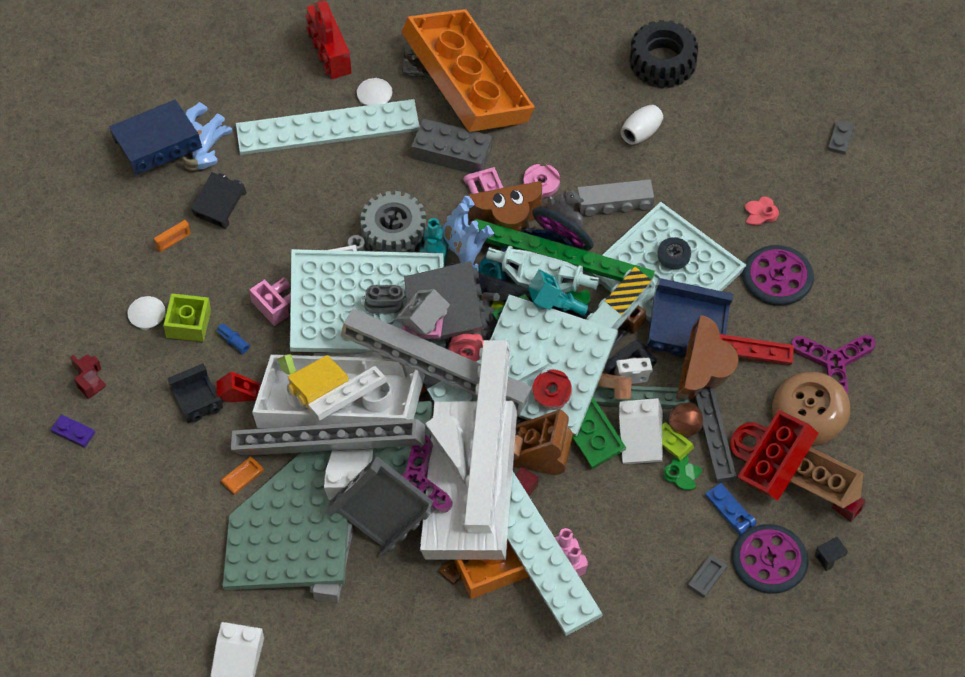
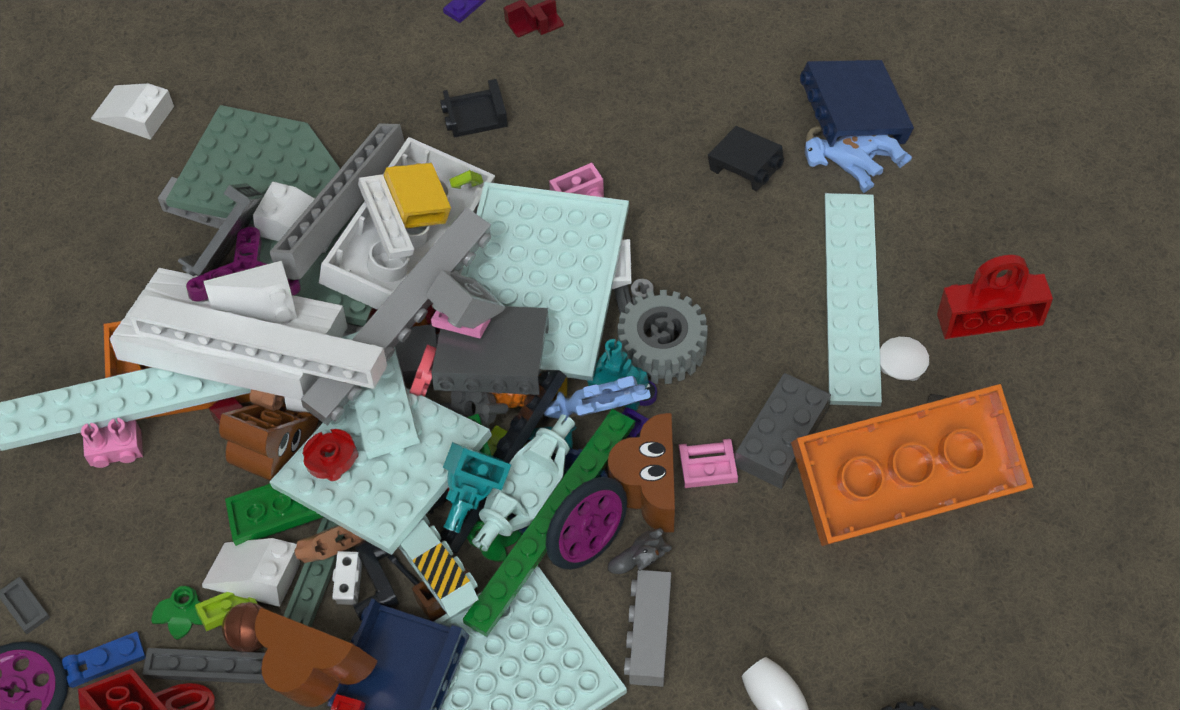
camera: 105 degrees right, 0 degrees up
white dish [128,296,166,330] -> none
orange tile [154,220,190,252] -> none
lime brick [164,294,211,342] -> none
blue axle [216,324,250,354] -> none
red slope [216,371,261,403] -> none
orange tile [221,456,264,495] -> none
dark grey brick [364,285,404,314] -> none
bright pink plate [523,164,560,199] -> none
black bush [657,237,691,269] -> none

